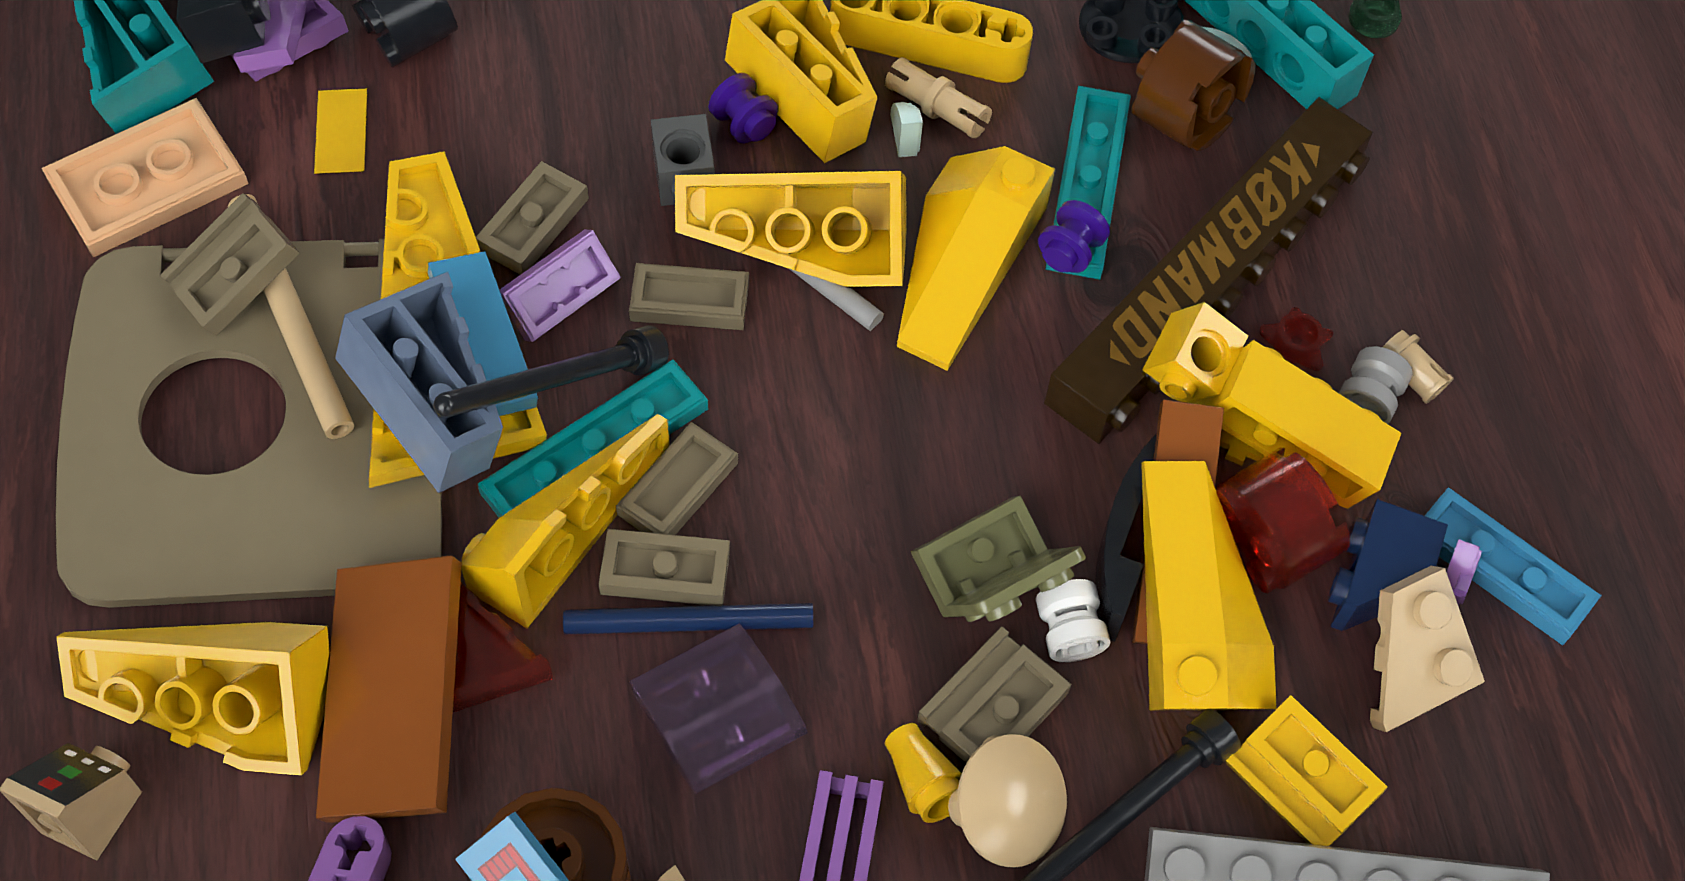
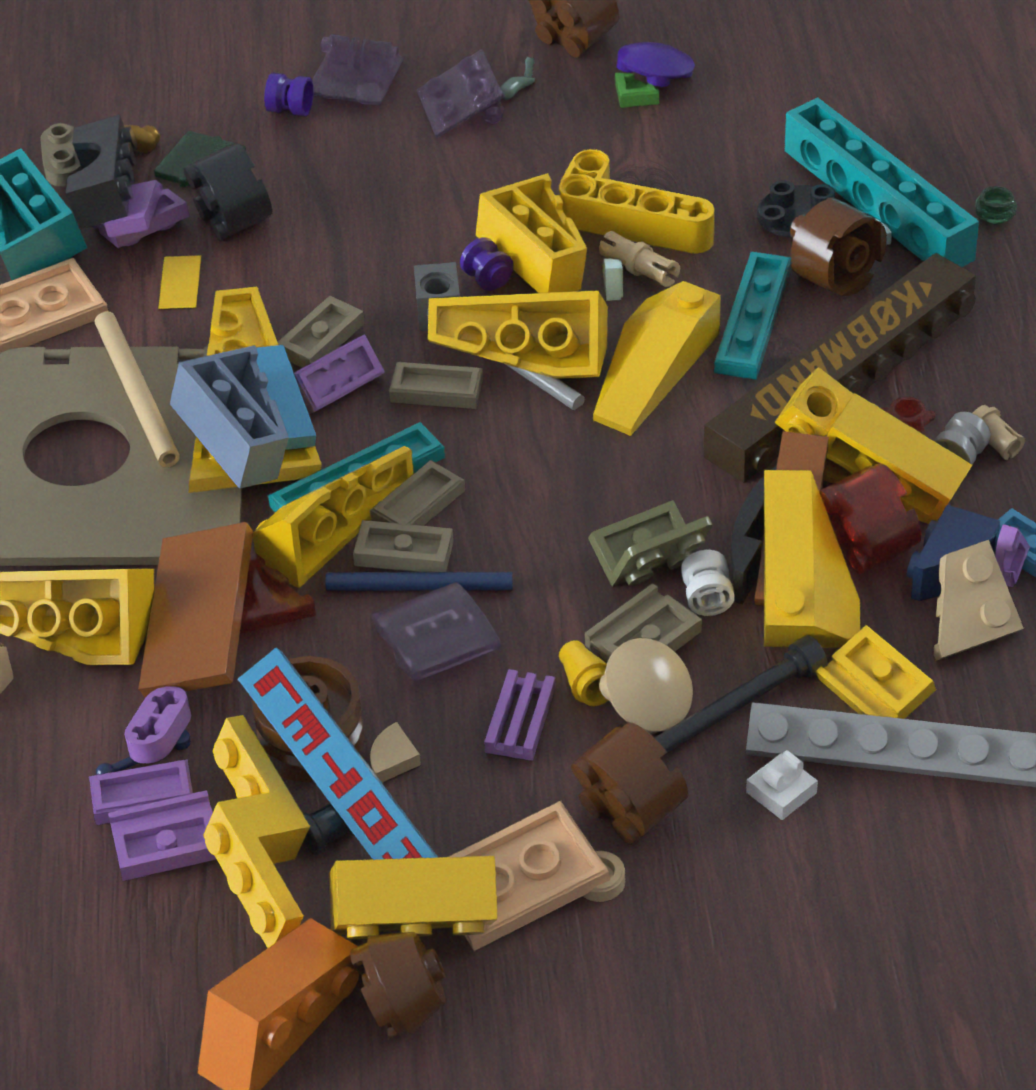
camera: 10 degrees right, 15 degrees down
dark tan plate [161,193,300,336] -> none
black piece [433,325,669,418] -> none
dark purple wheel [1038,200,1110,273] -> none

